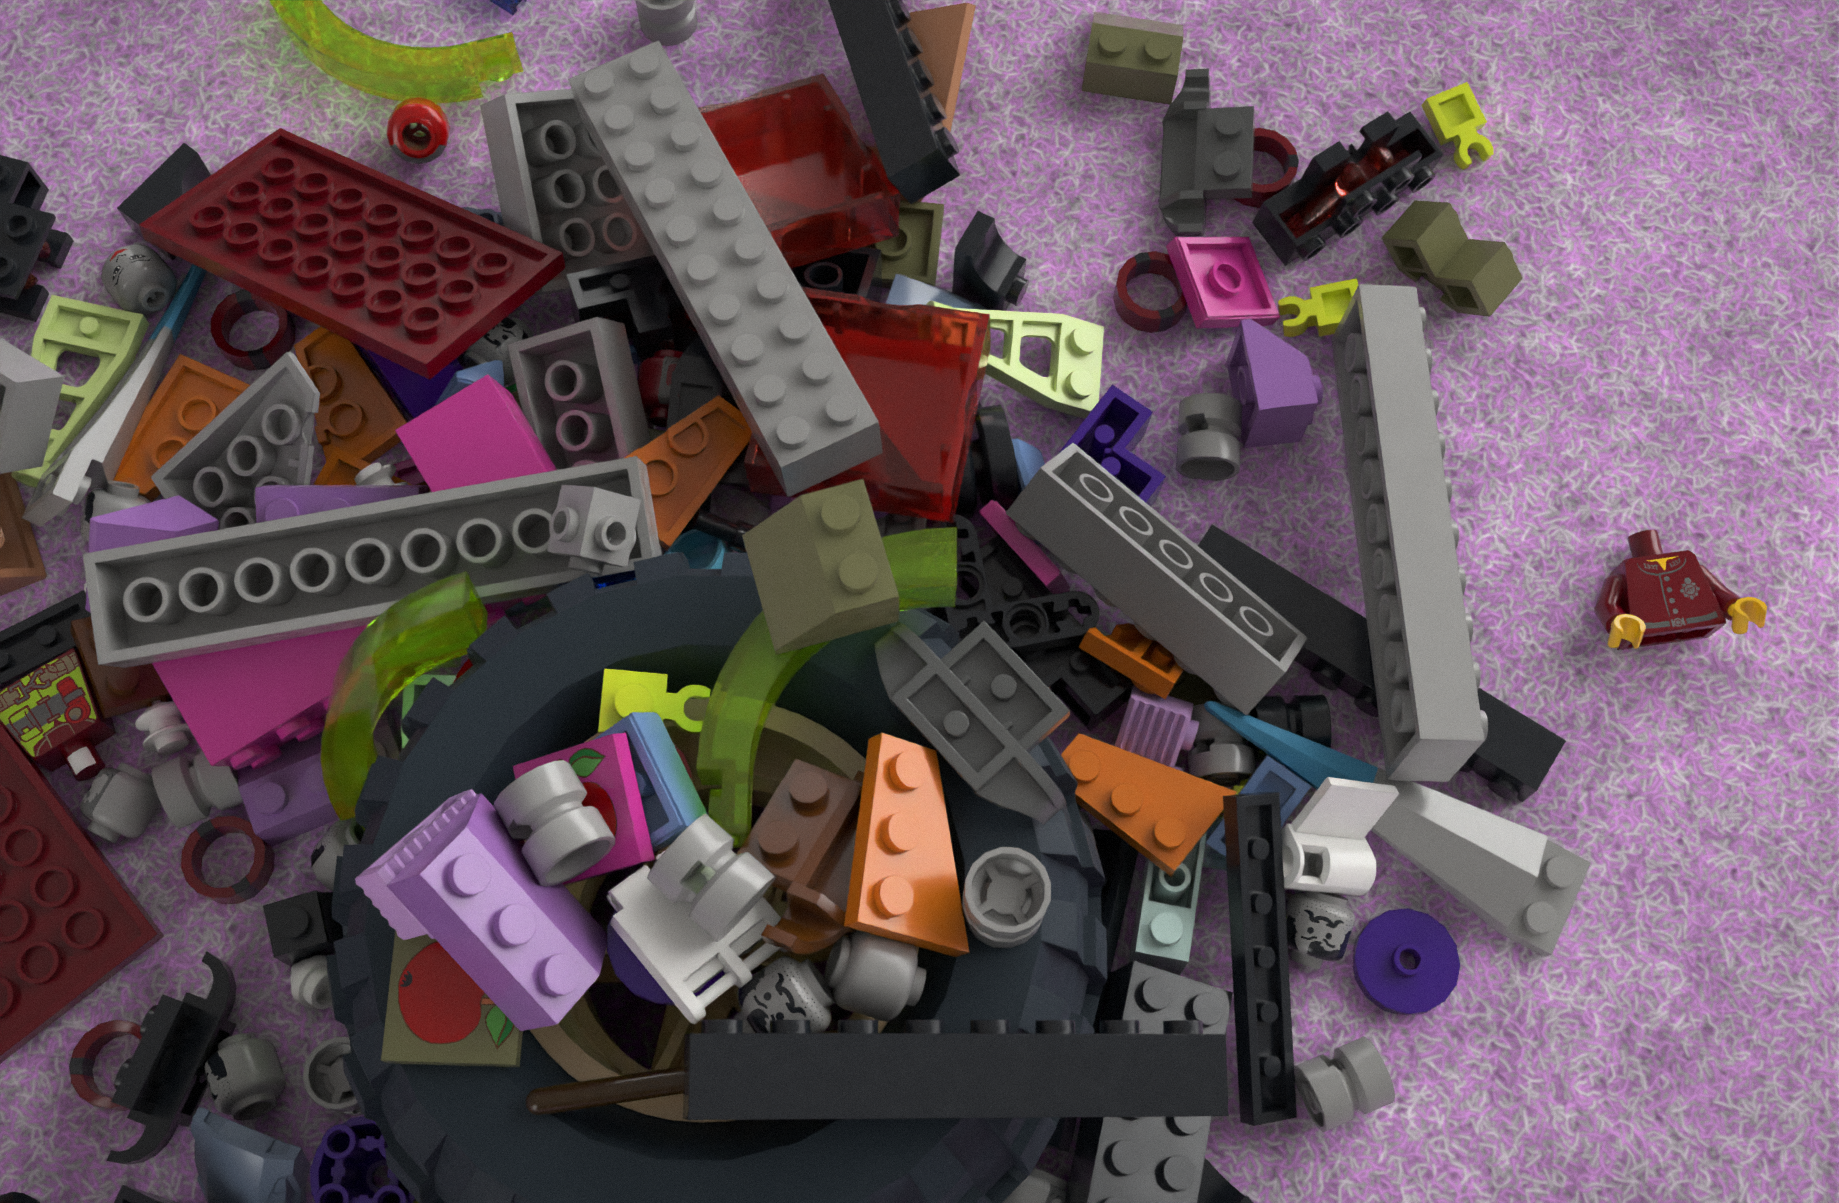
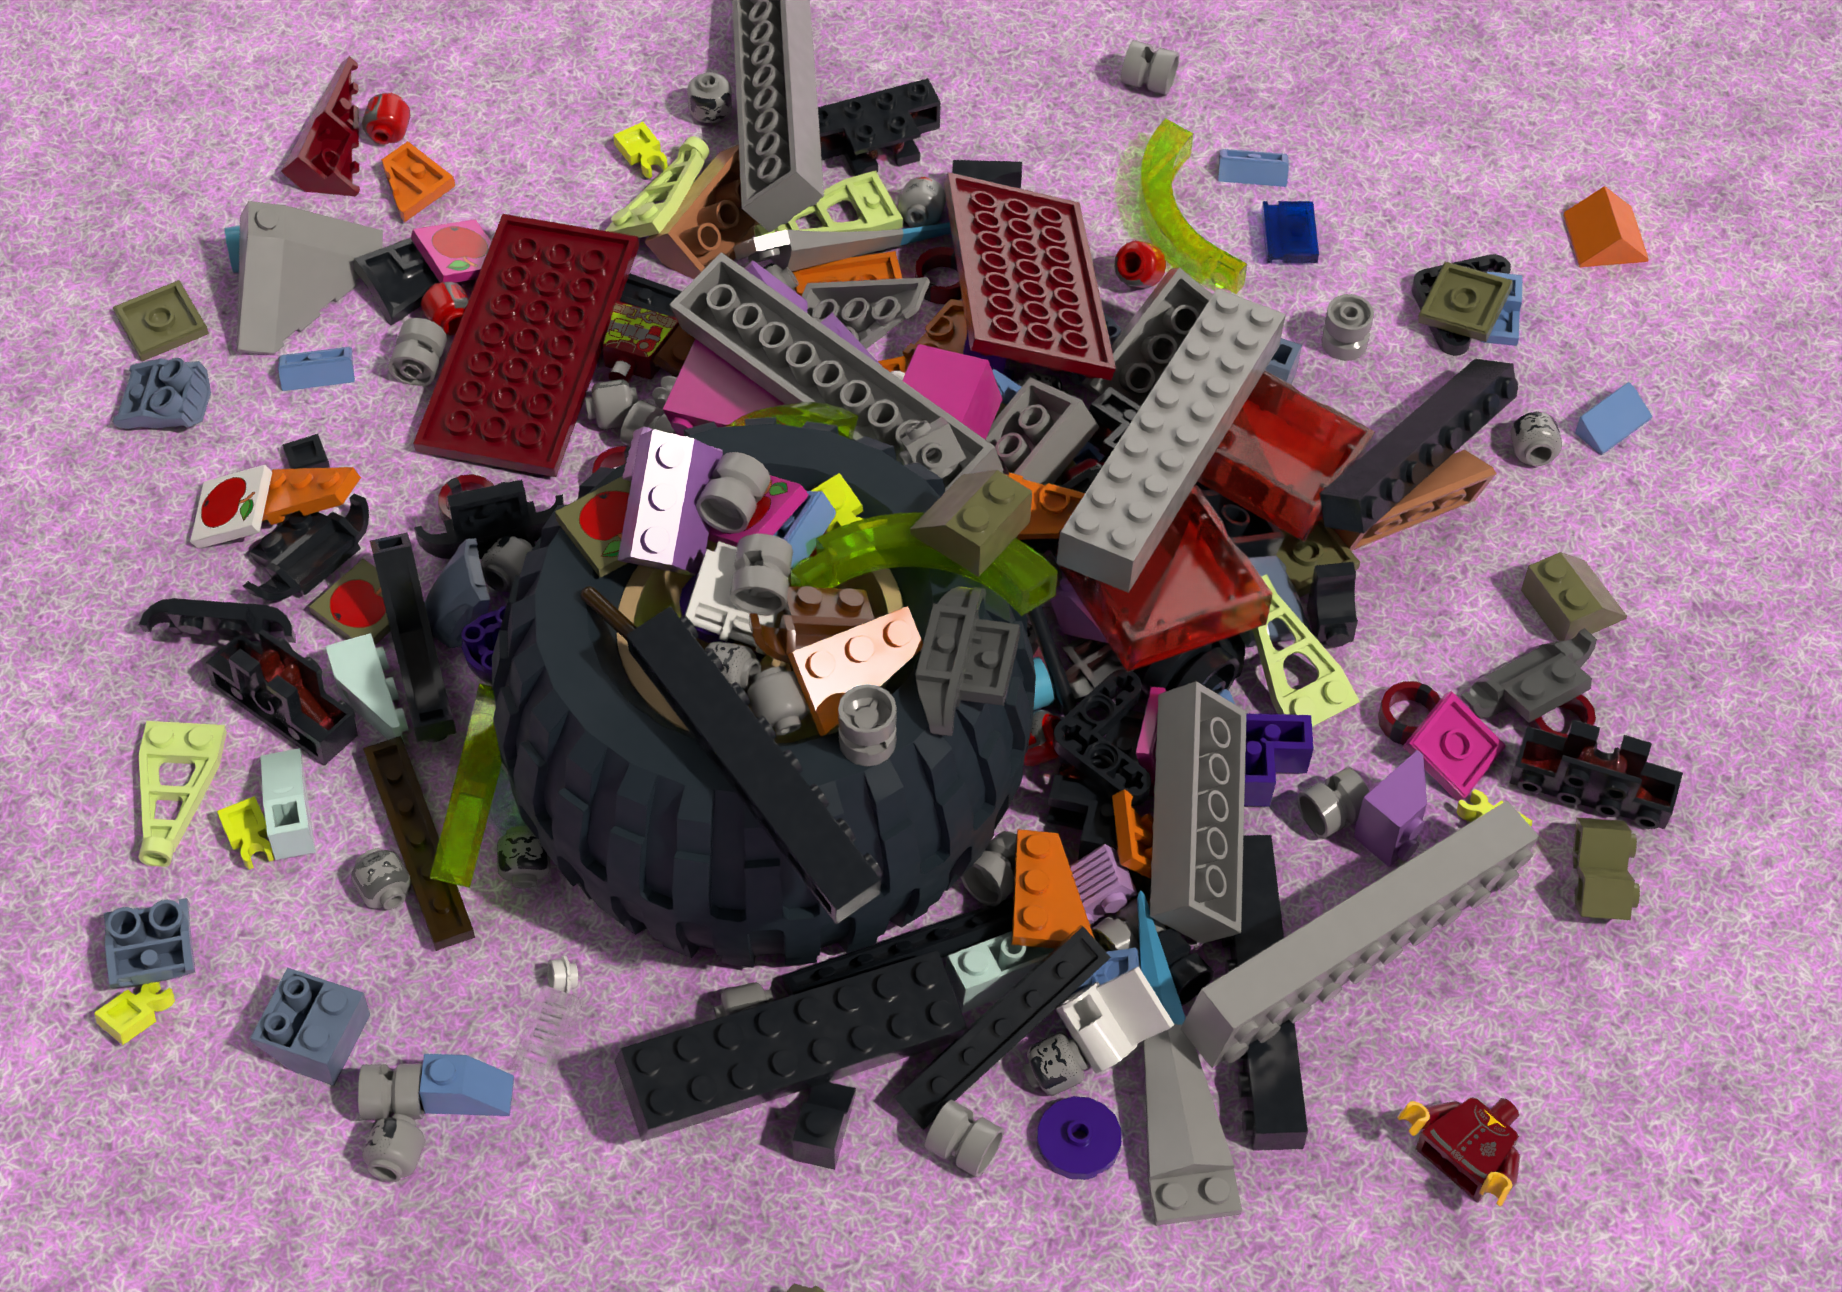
camera: 55 degrees right, 15 degrees down
neon yellow plate [1421,82,1494,170] -> none

